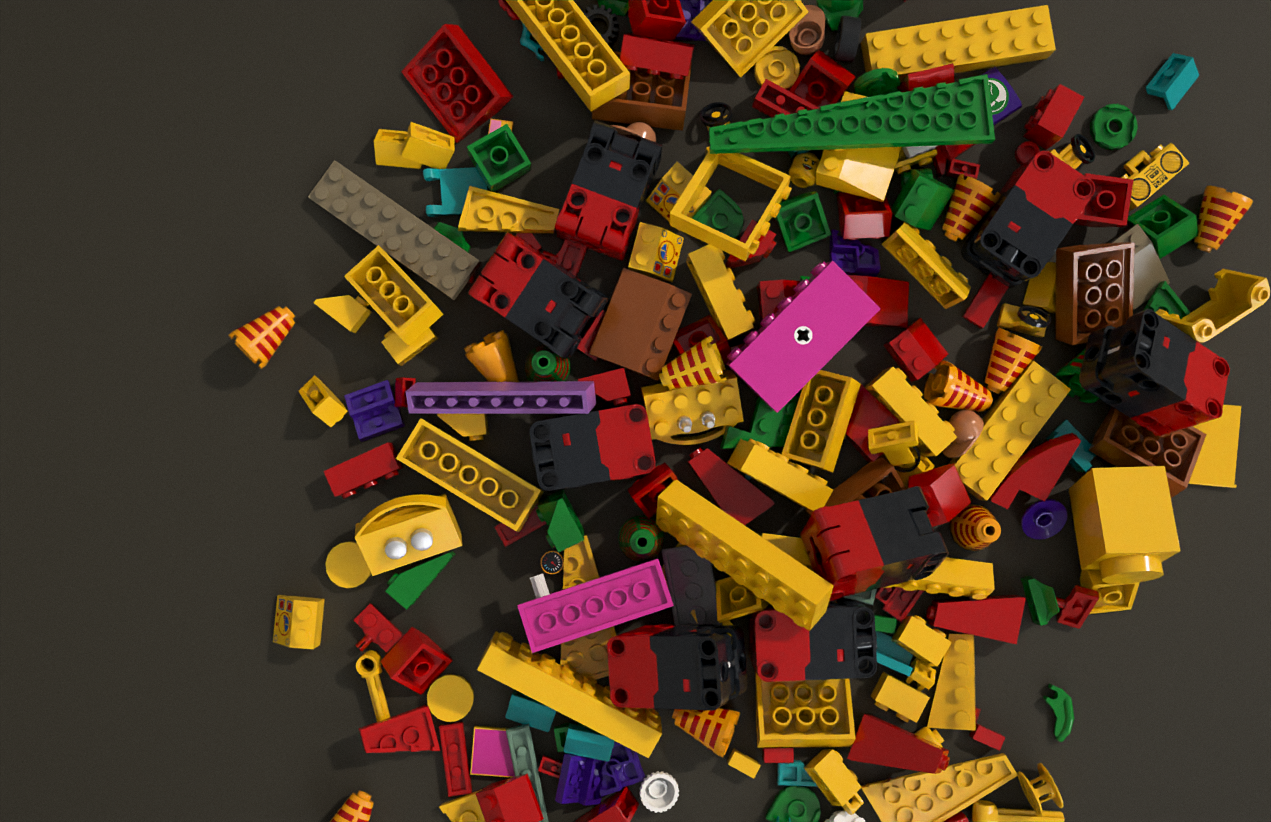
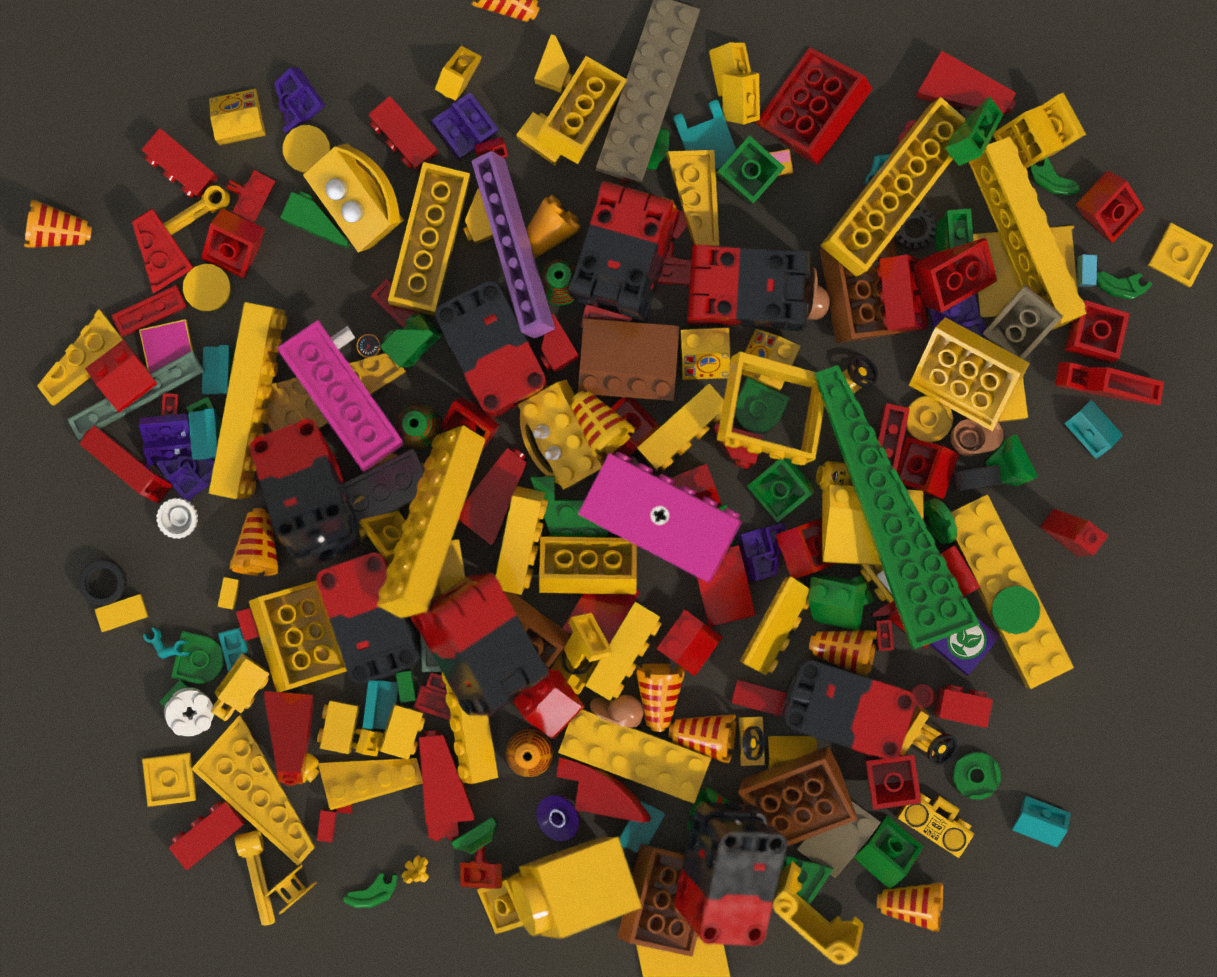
camera: 80 degrees right, 0 degrees up
none -> red brick [142,128,218,199]
none -> dark purple slope [274,67,326,134]
none -> yellow plant [402,855,429,884]
none -> red piece [428,822,460,841]
none -> green tile [991,586,1041,634]

